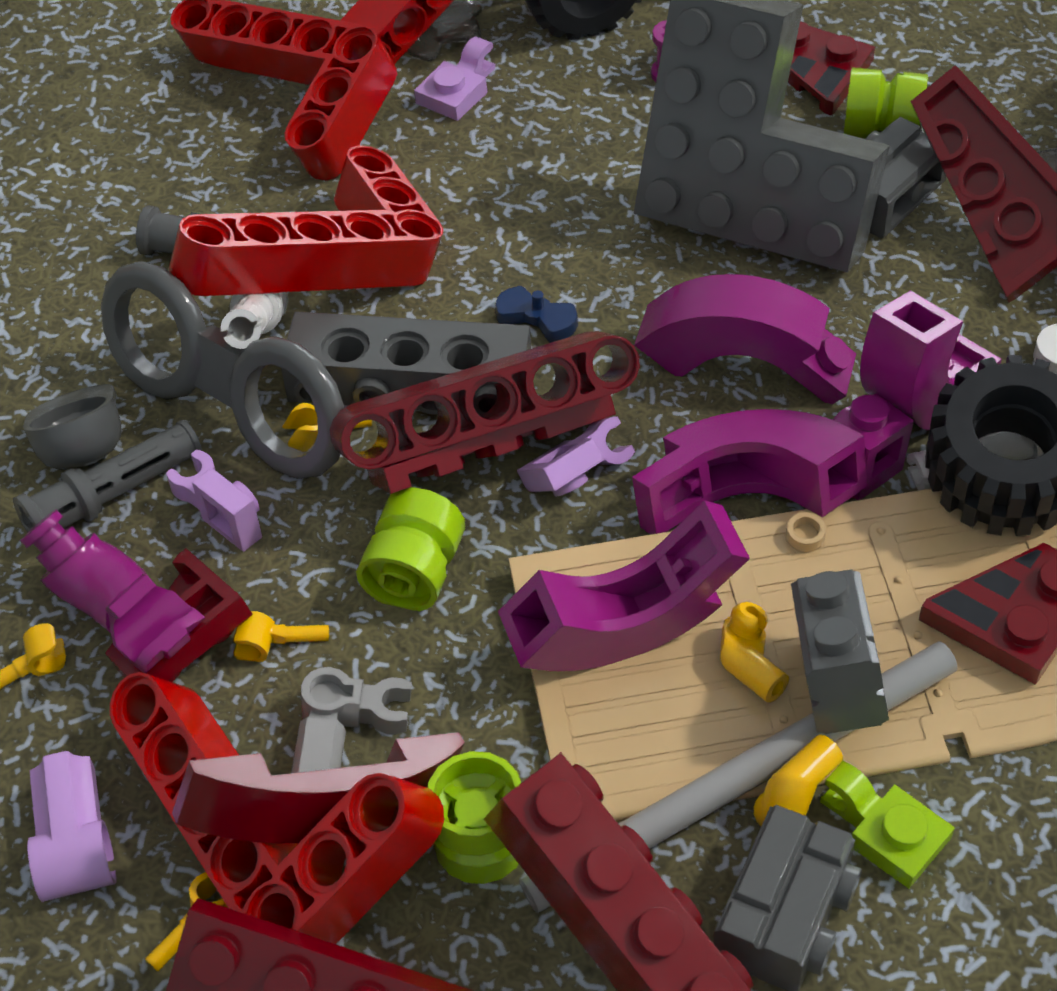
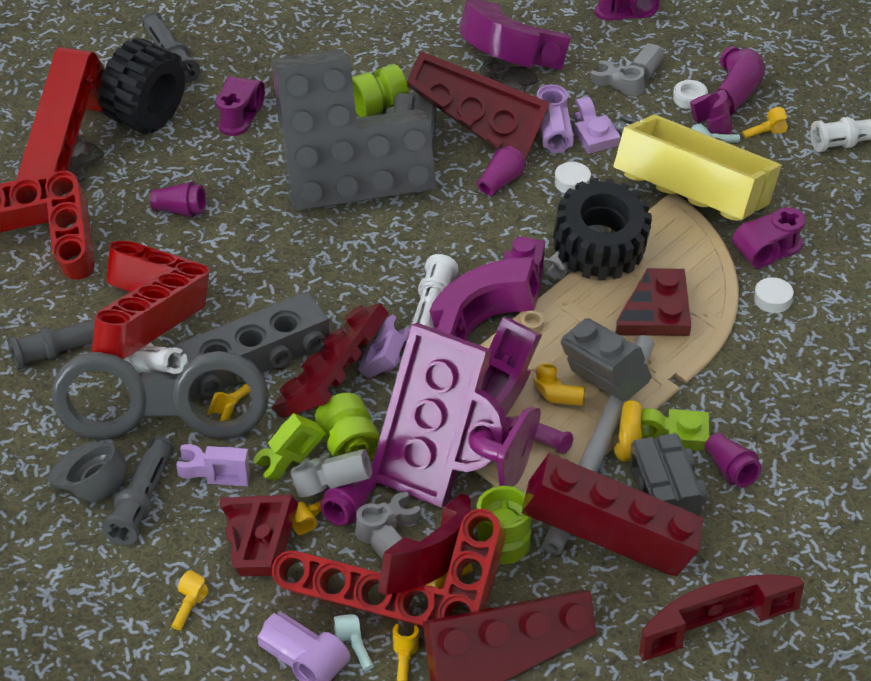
camera: 40 degrees left, 5 degrees down
magenta piece [20,509,205,673] -> none
dark red beam [330,331,640,469] -> none
lavender plate [414,37,495,121] -> none
dark blue piece [495,286,578,343] -> none
magenta arch [634,274,856,404] -> none
magenta arch [860,290,1002,430] -> none
none -> magenta cone [150,181,206,218]
none -> lime plate [253,413,326,481]
none -> light grey bar [290,449,373,497]
none -> magenta cone [320,475,376,526]
none -> light aqua hand [334,614,374,671]
none -> plate [372,323,574,508]
none -> white pin [405,254,459,345]
none -> magenta cone [476,146,526,197]
none -> magenta cone [704,433,762,488]

